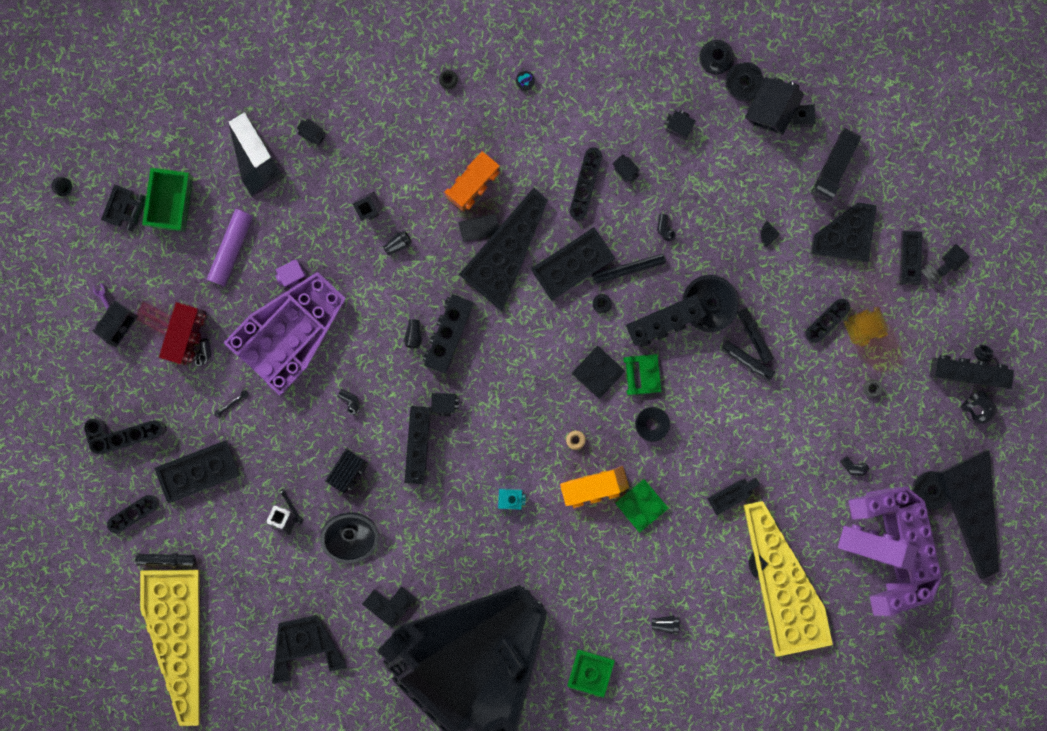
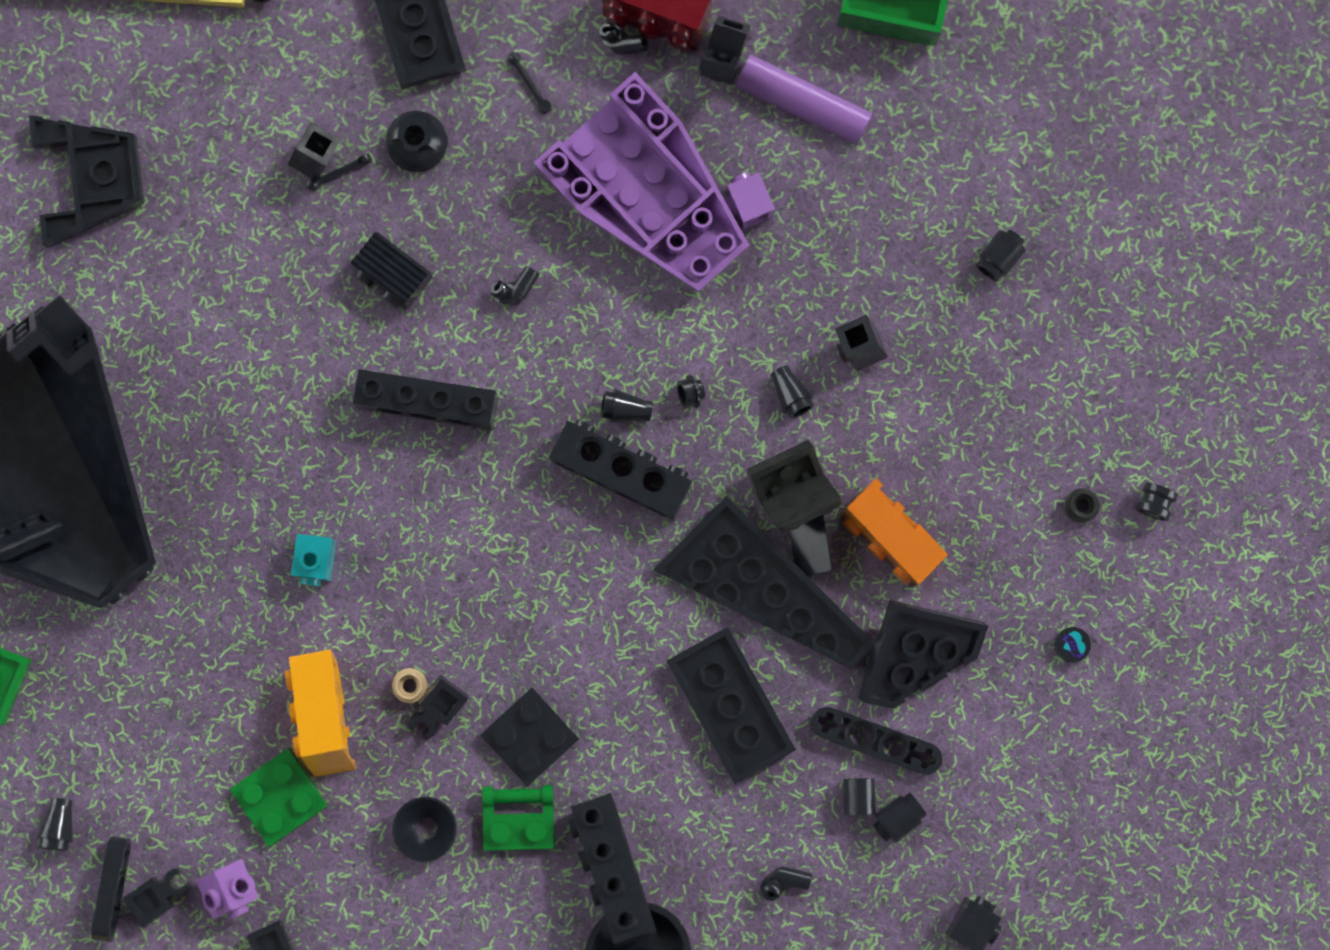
camera: 90 degrees right, 5 degrees down
black wedge [228,112,284,197] -> none
black dish [320,512,379,563] -> none
black plate [362,586,416,628] -> none
black brick [431,393,459,417] -> none
black axle [592,254,666,284] -> none
black plate [592,294,612,313] -> none
none -> black beam [91,836,131,942]
none -> black plate [123,868,192,927]
none -> medium lavender brick [196,859,259,920]
none -> black piece [386,110,448,172]
none -> black plate [408,674,469,741]
none -> black plate [677,375,705,408]
none -> black brick [698,16,751,85]
none -> pearl dark grey bracket [746,440,842,533]
none -> black beam [843,778,876,815]
none -> black plate [858,600,989,709]
none -> black wheel [1135,483,1178,521]

